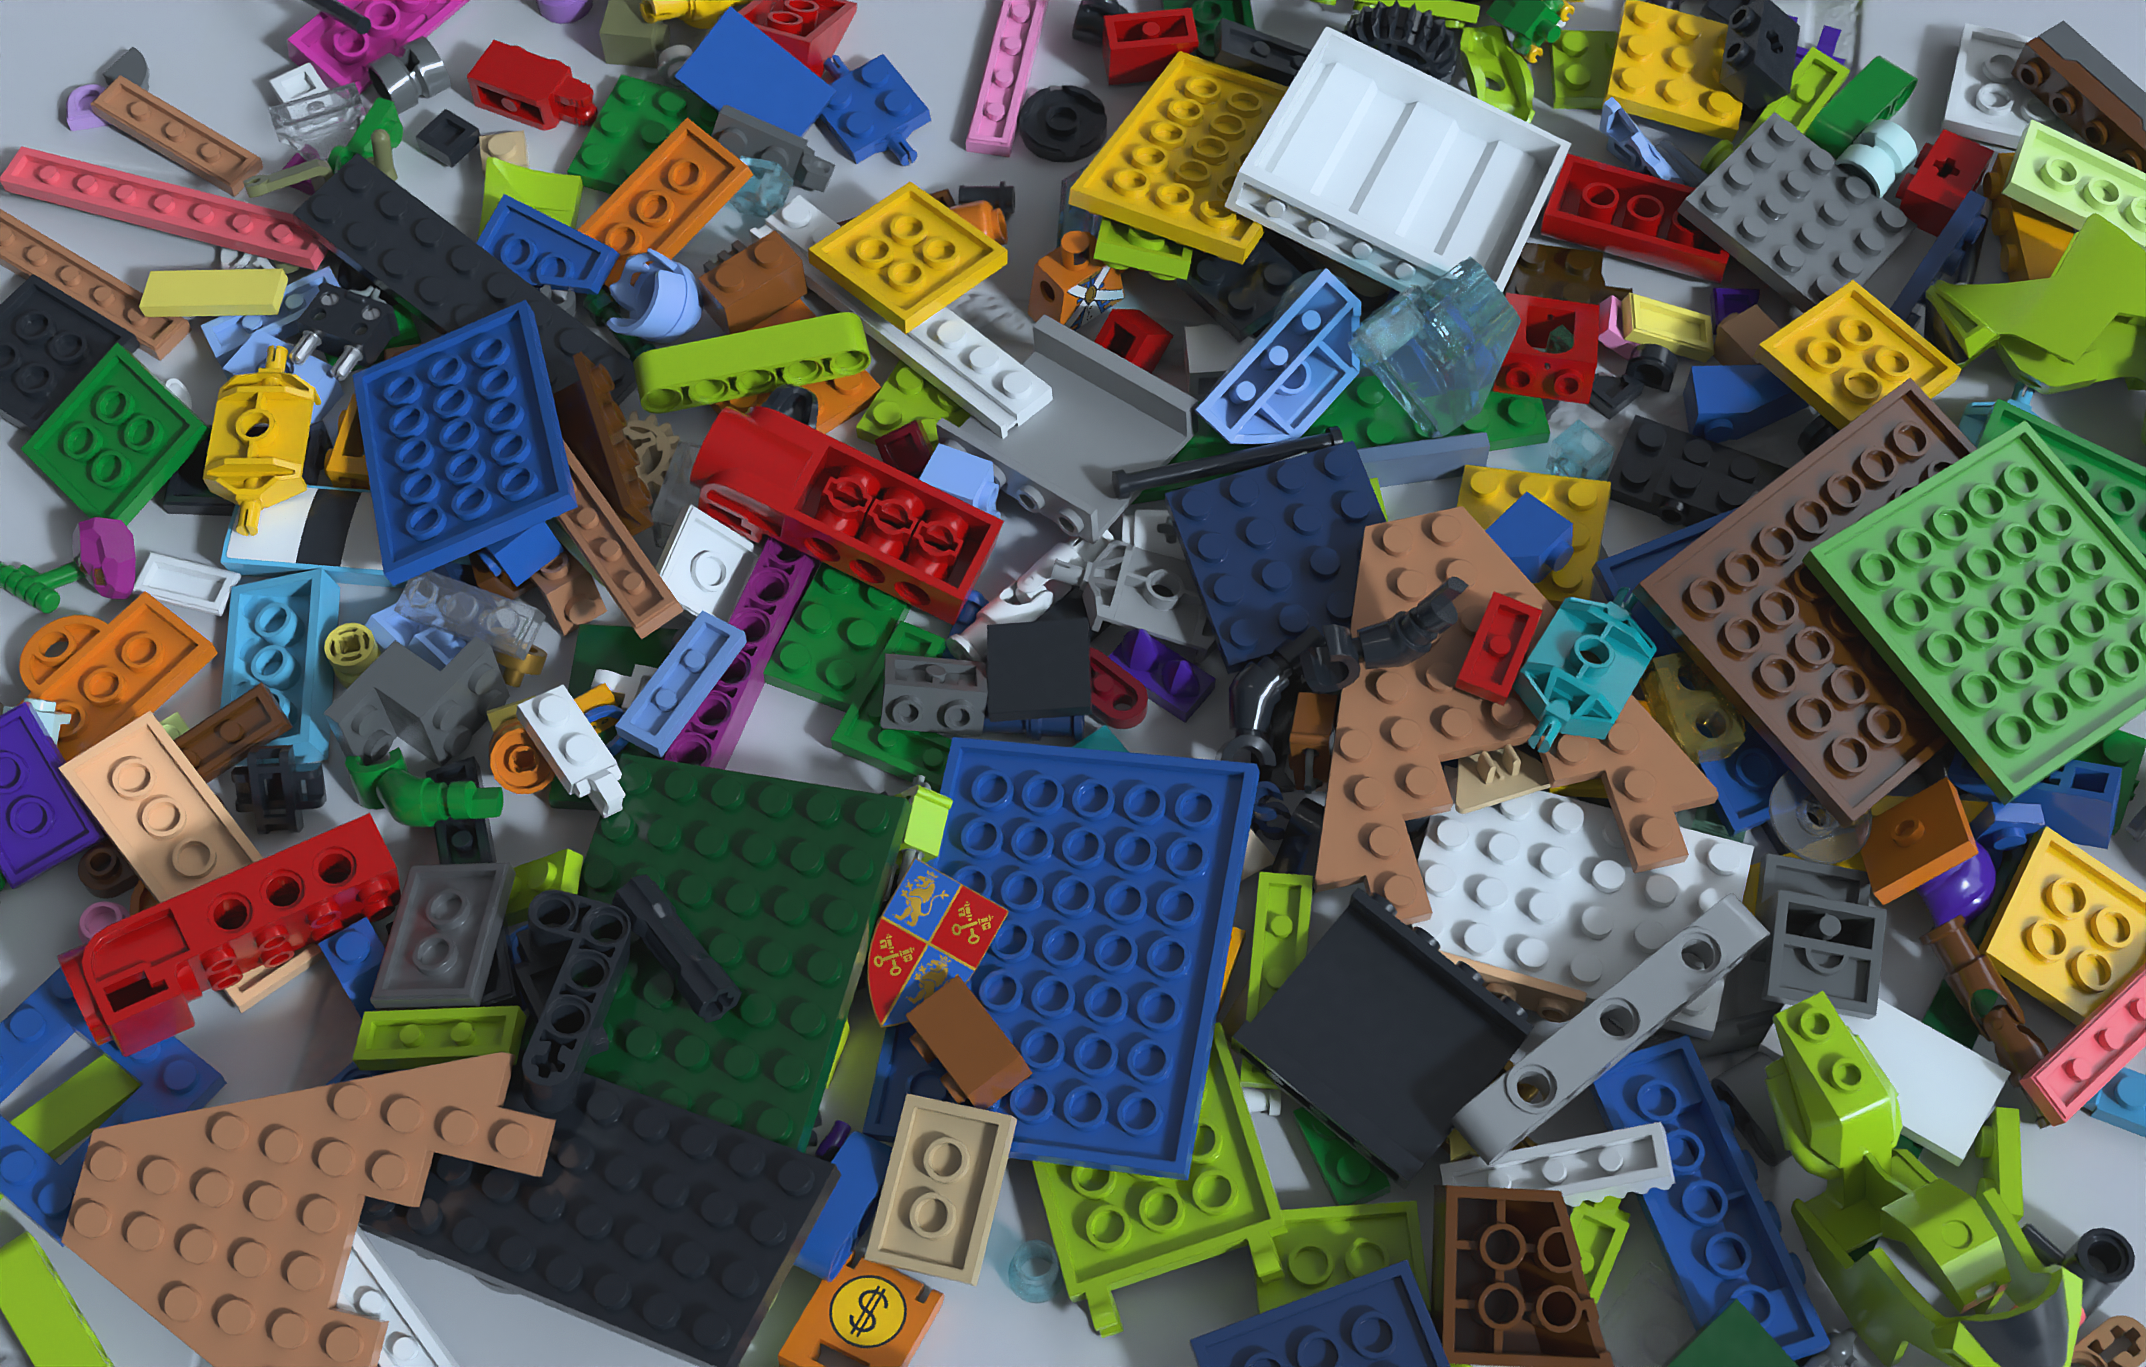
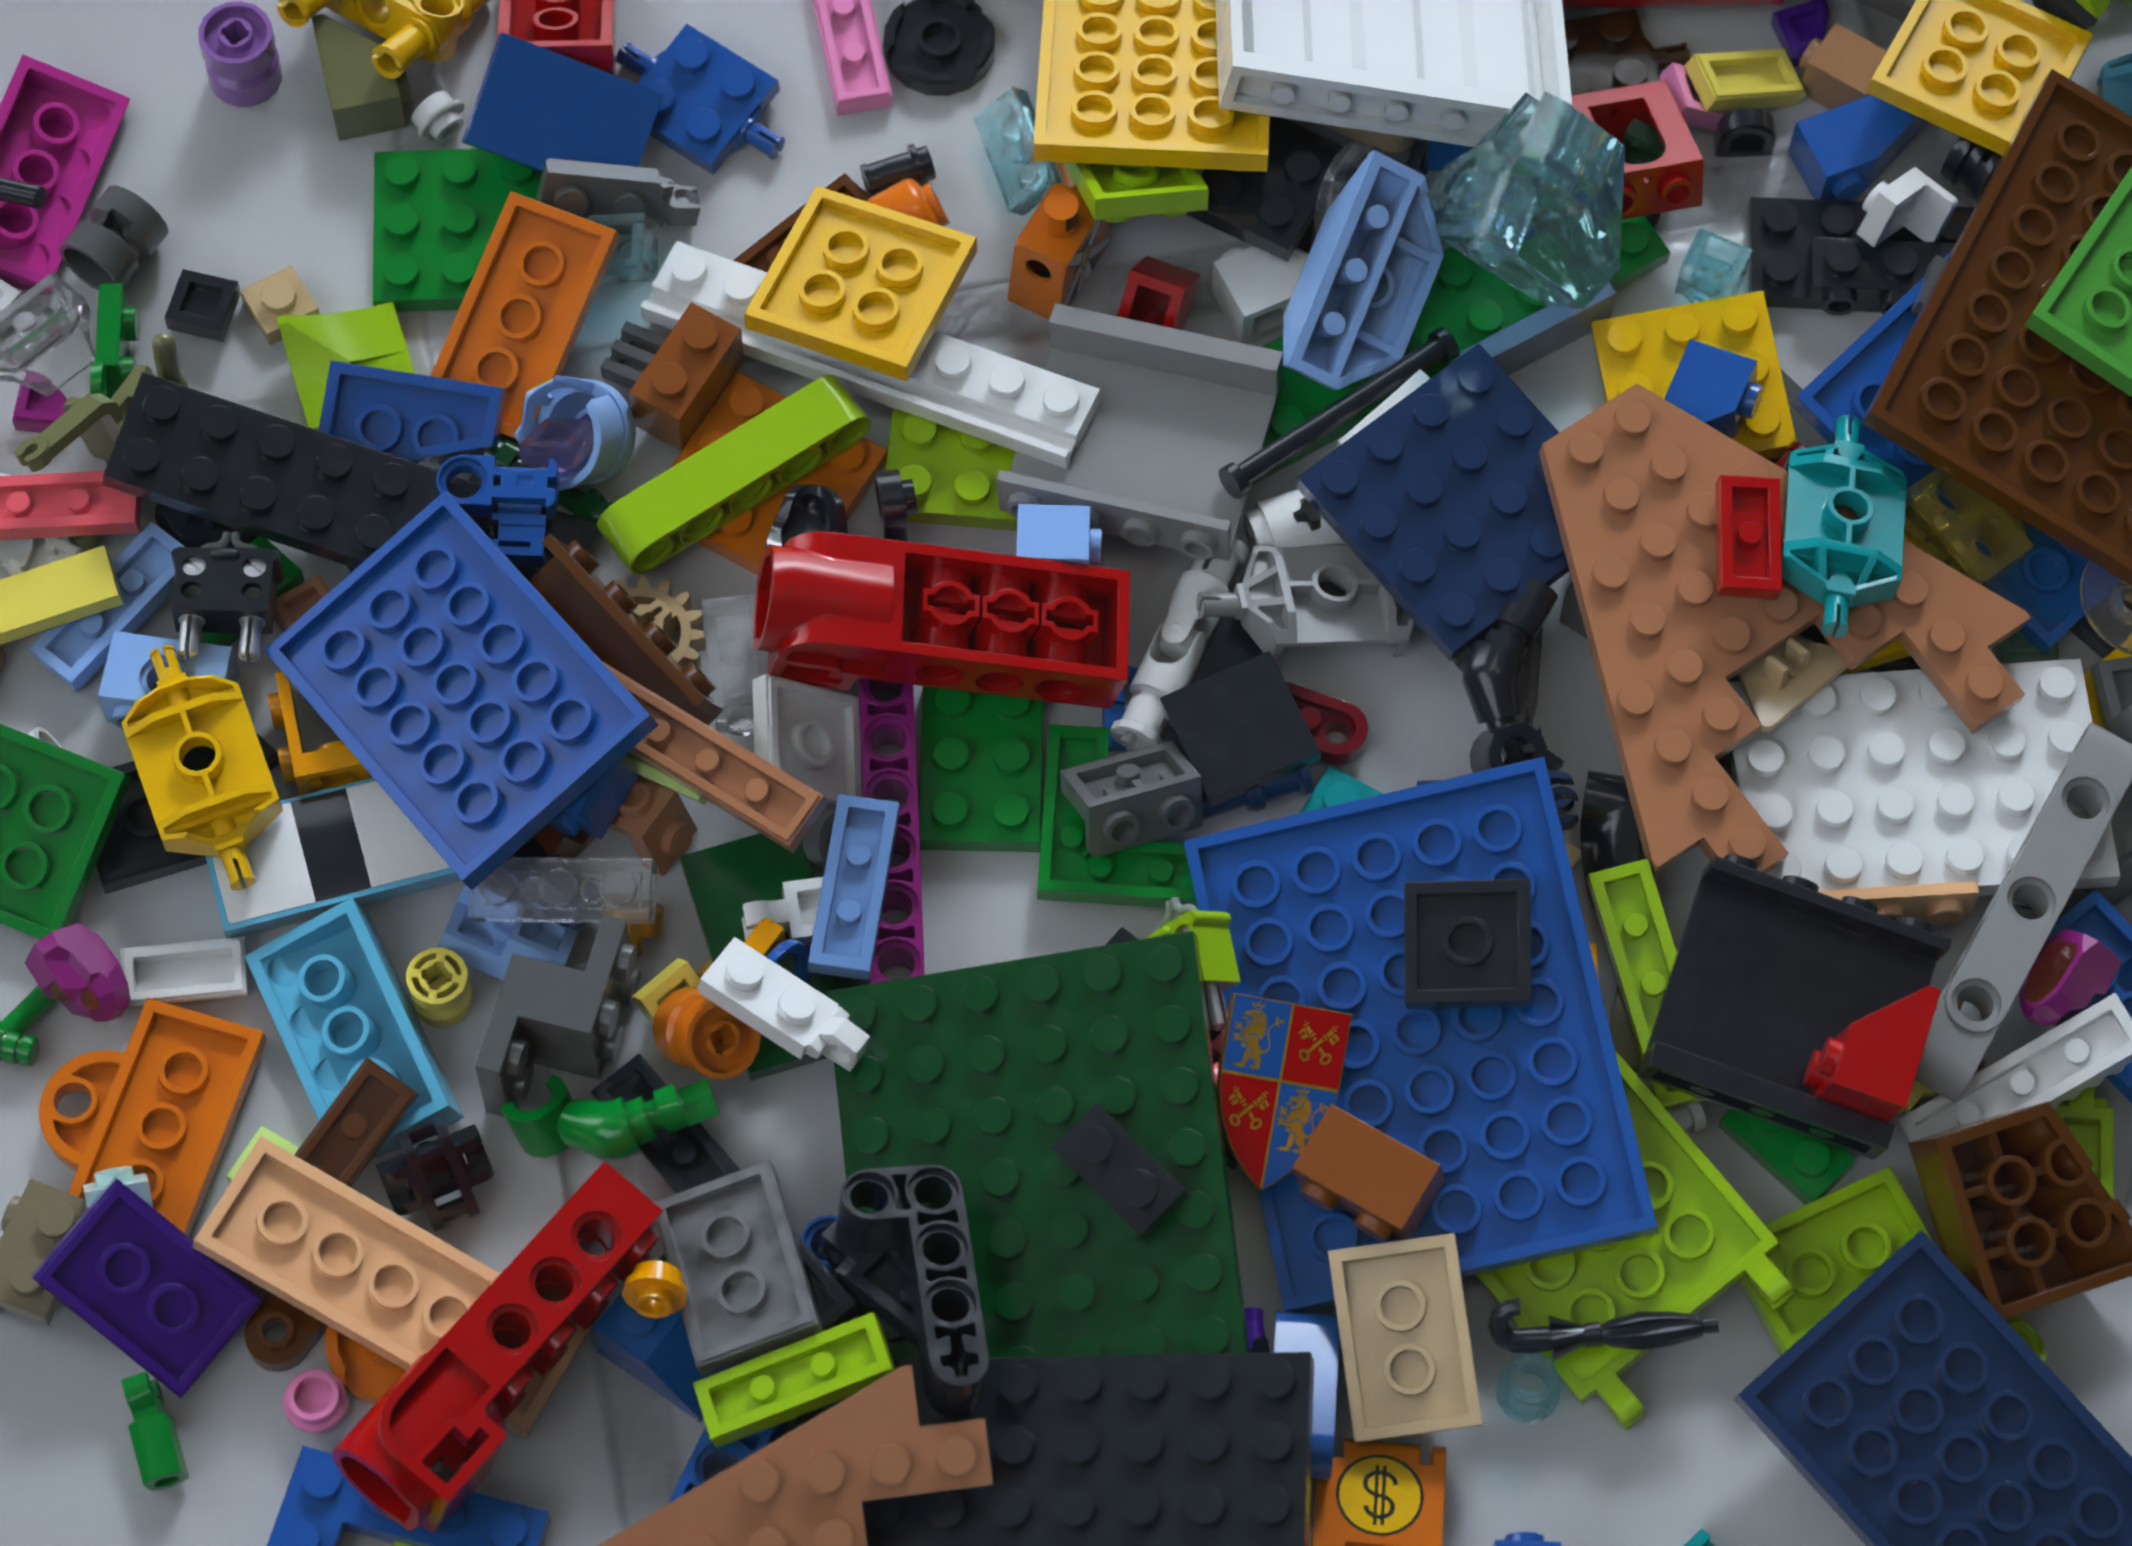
camera: 25 degrees left, 5 degrees up
red hinge [467,40,598,131] -> none
lime plate [506,848,583,927] -> none
black axle [612,874,742,1023] -> none
dark red tile [874,420,934,477] -> none
dark purple tile [1109,629,1216,723] -> none
dark orange piece [1288,690,1339,794] -> none
black piece [1299,577,1468,692] -> none
black tile [1589,374,1644,420] -> none
none -> blue piece [436,455,560,568]
none -> clear purple plate [518,418,594,473]
none -> light orange plate [622,1260,688,1319]
none -> black plate [874,469,917,542]
none -> black plate [1052,1103,1190,1240]
none -> black plate [1404,879,1533,1009]
none -> black piece [1488,1298,1719,1361]
none -> red slope [1803,985,1942,1123]
none -> white bracket [1856,167,1958,247]
none -> magenta rock [2019,929,2122,1026]

